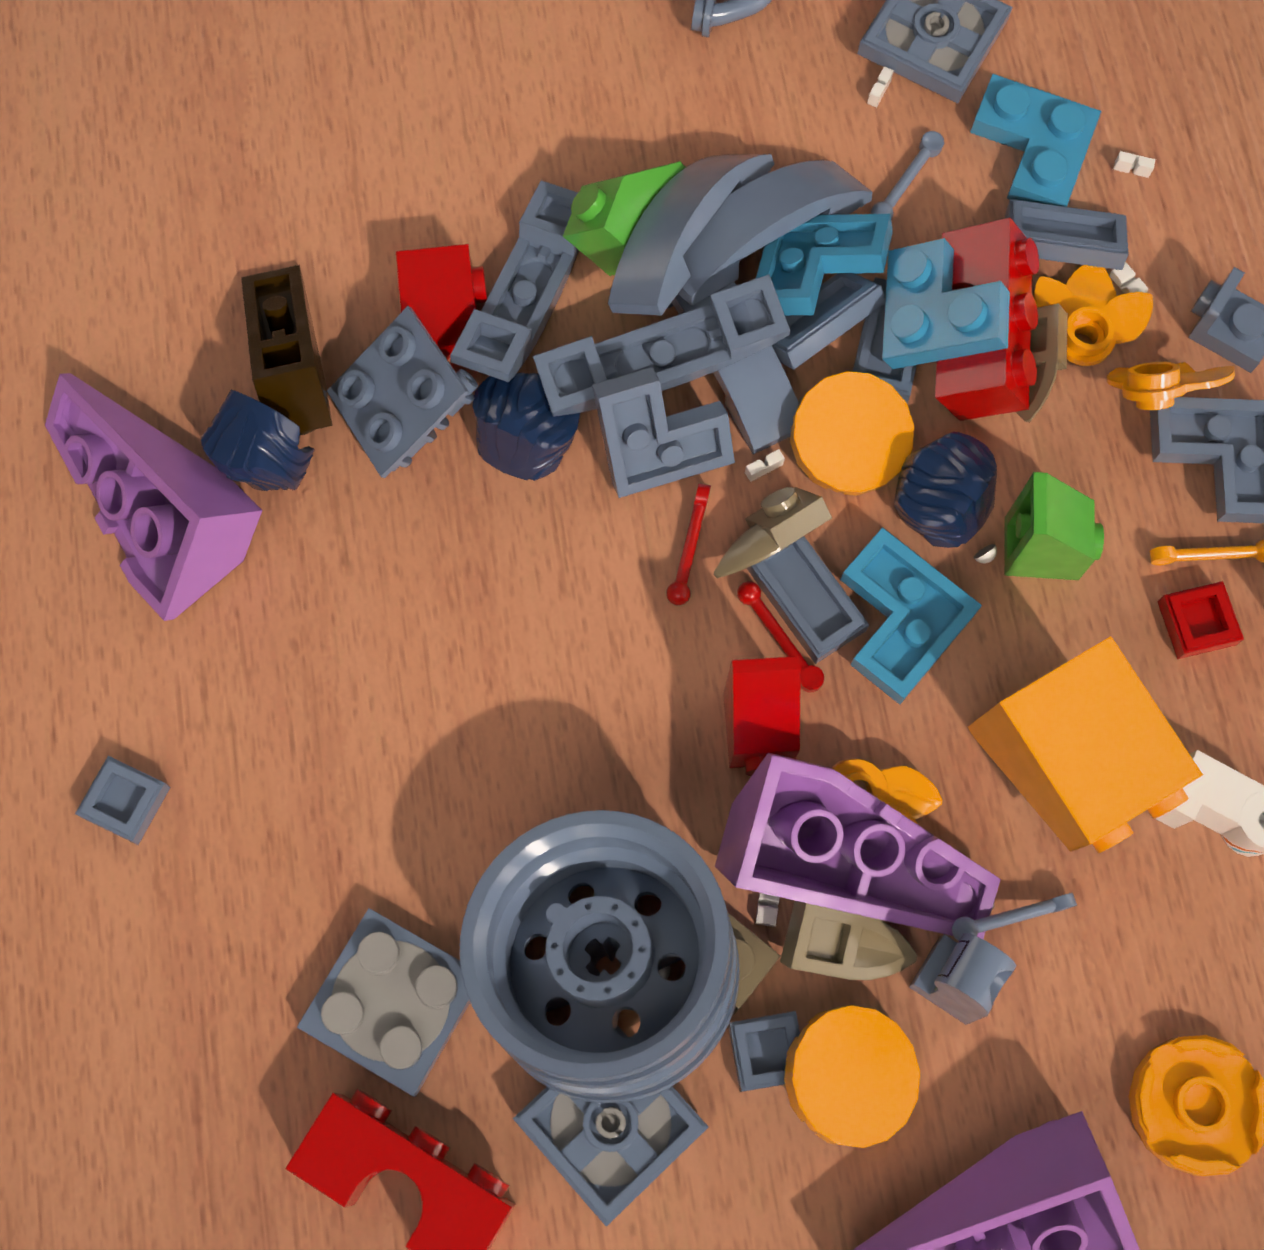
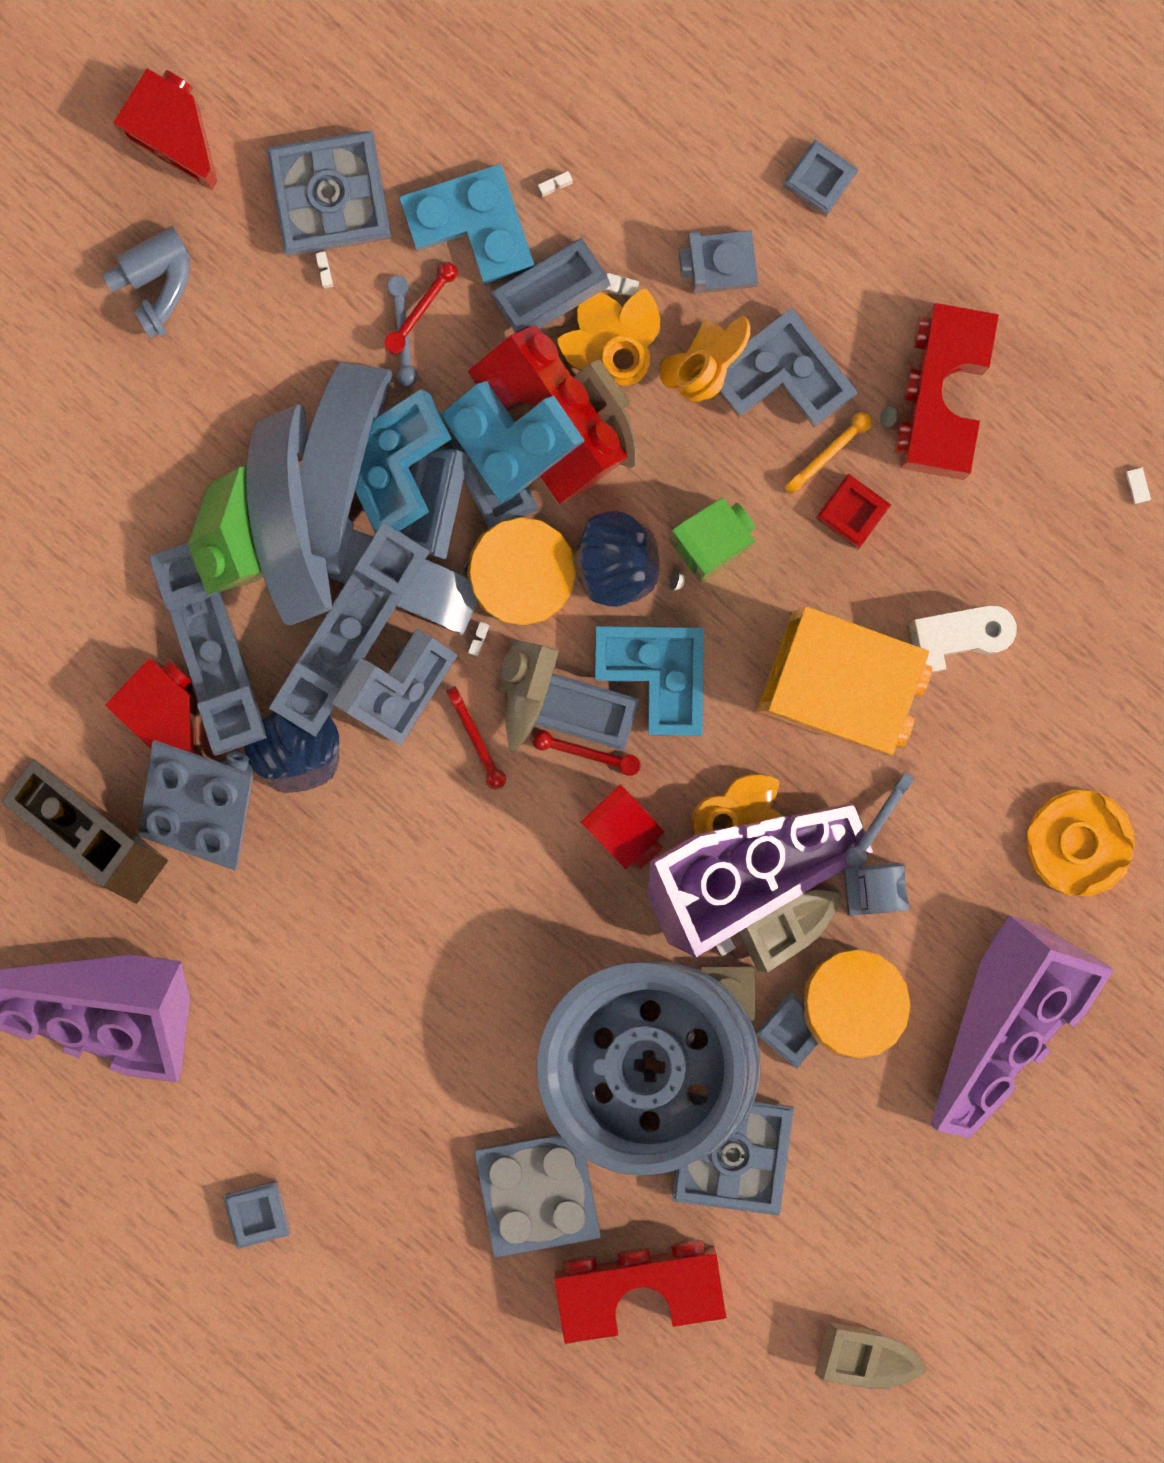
camera: 40 degrees left, 15 degrees up
dark blue hair [201,389,315,491] -> none
none -> red hinge [384,262,458,355]

